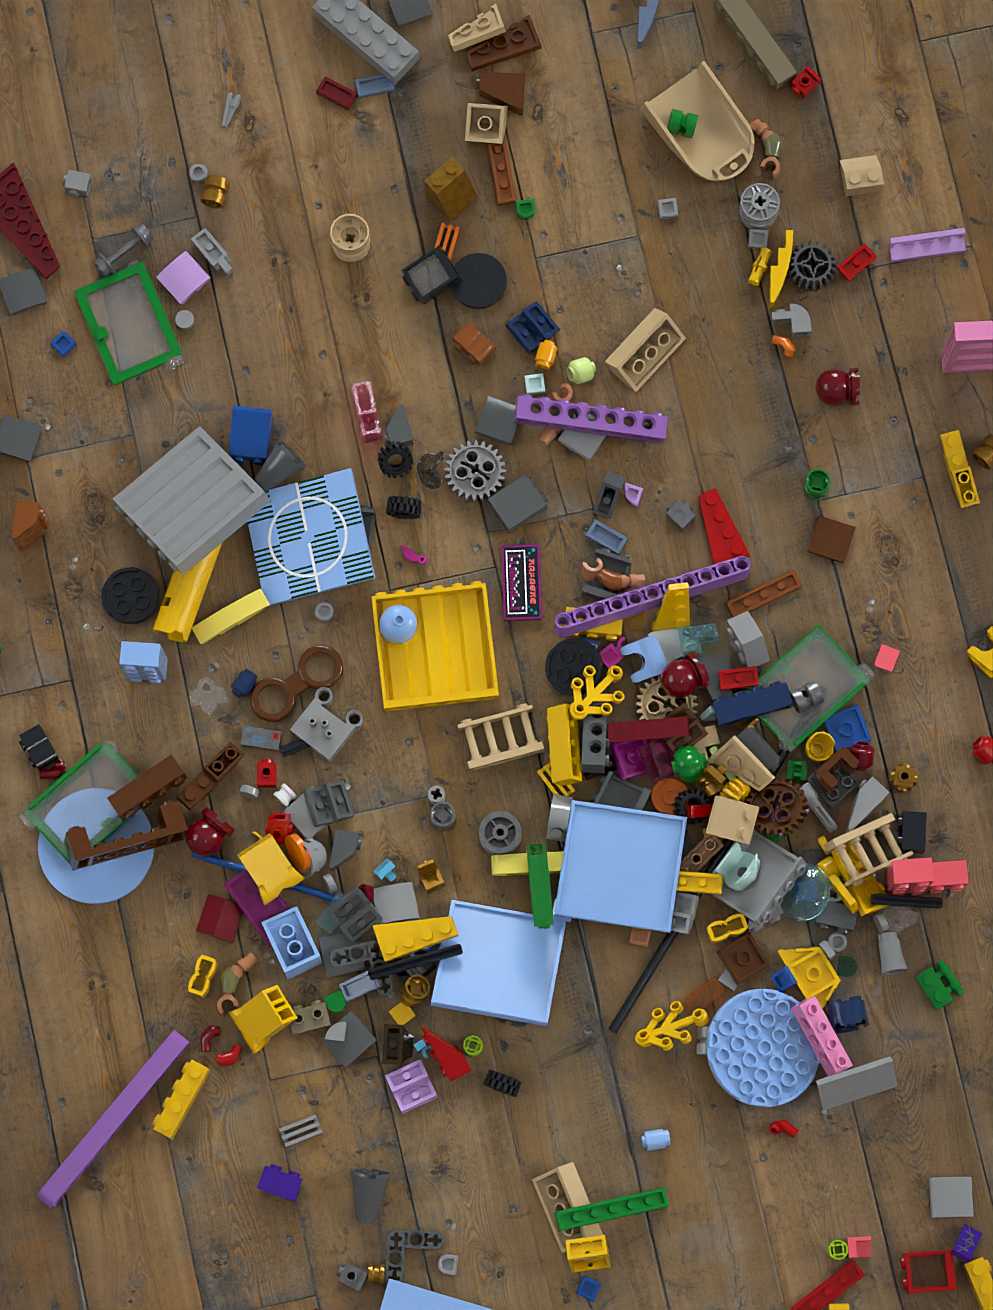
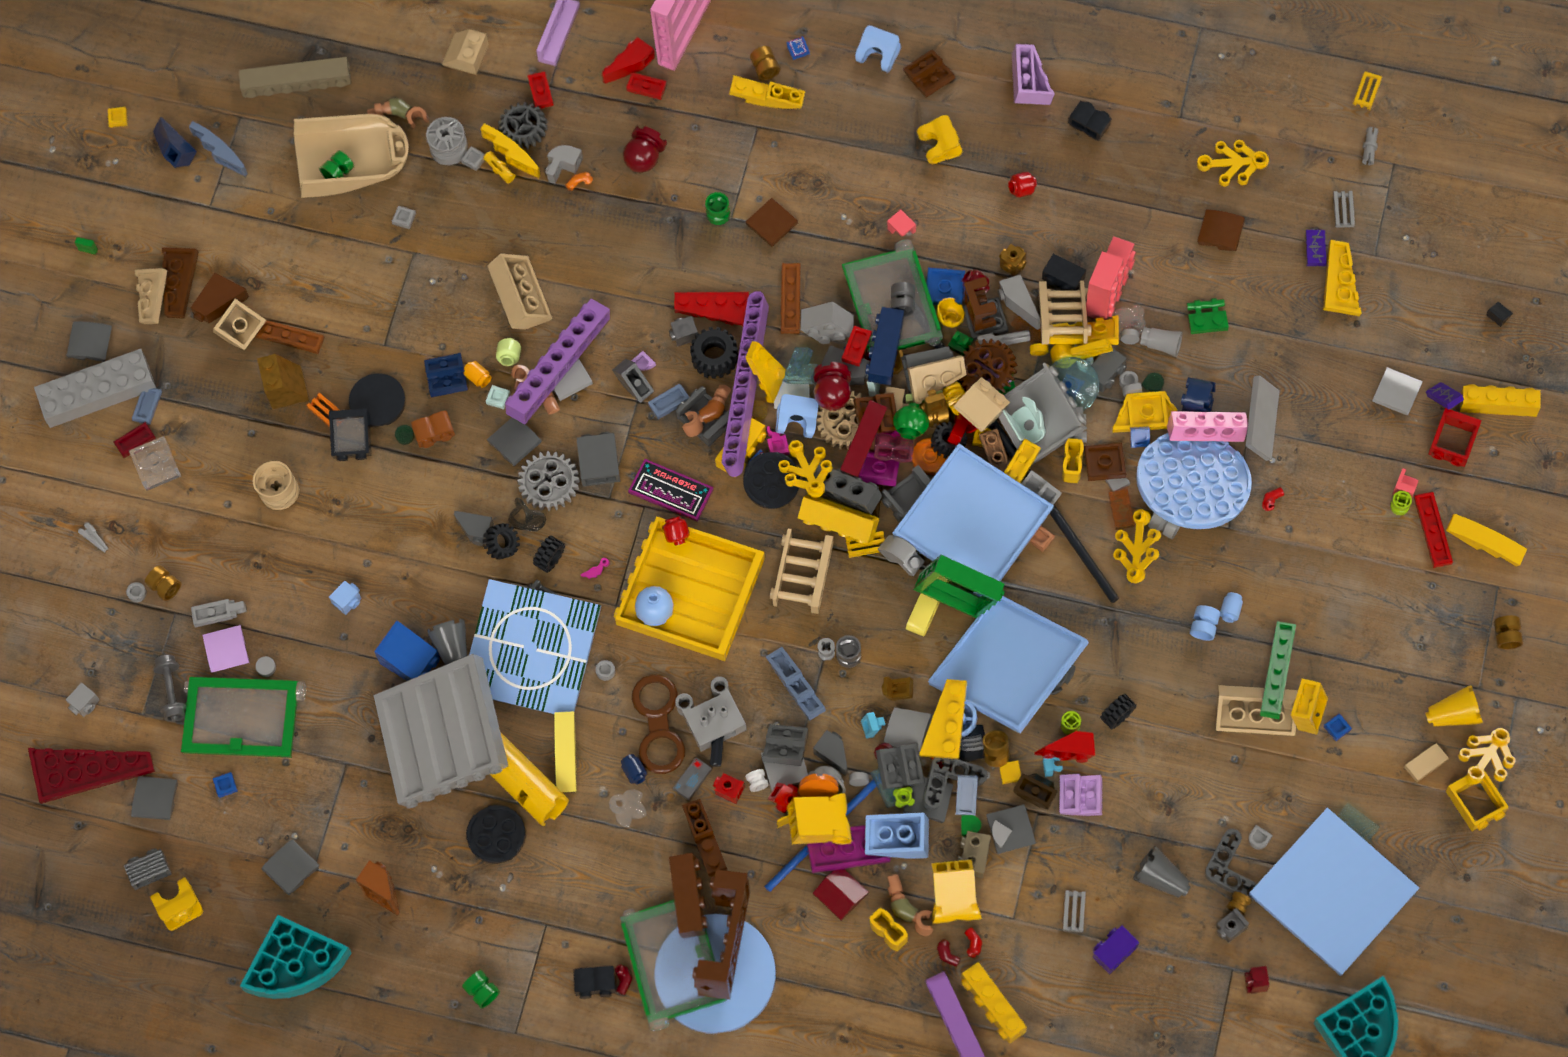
camera: 60 degrees left, 10 degrees down
light blue brick [119,641,168,684] -> none
dark red tile [186,807,235,857] -> none
light grey tile [239,785,259,799] -> none
clear pink slope [352,381,382,443] -> none
black axle [368,944,463,980] -> none
flat silver wheel [479,811,522,855] -> none
green tile [515,199,535,220] -> none
red brick [791,66,821,99] -> none
black axle [870,893,943,909] -> none
none -> clear brick [129,436,181,491]
none -> light blue brick [329,580,361,615]
none -> clear green tile [395,425,414,445]
none -> red slope [602,37,655,84]
none -> red plate [626,73,667,100]
none -> red head [662,516,690,546]
none -> black tyre [690,327,738,379]
none -> sand blue slope [766,647,826,721]
none -> lime plate [893,787,915,808]
none -> light blue wheel [1190,605,1220,641]

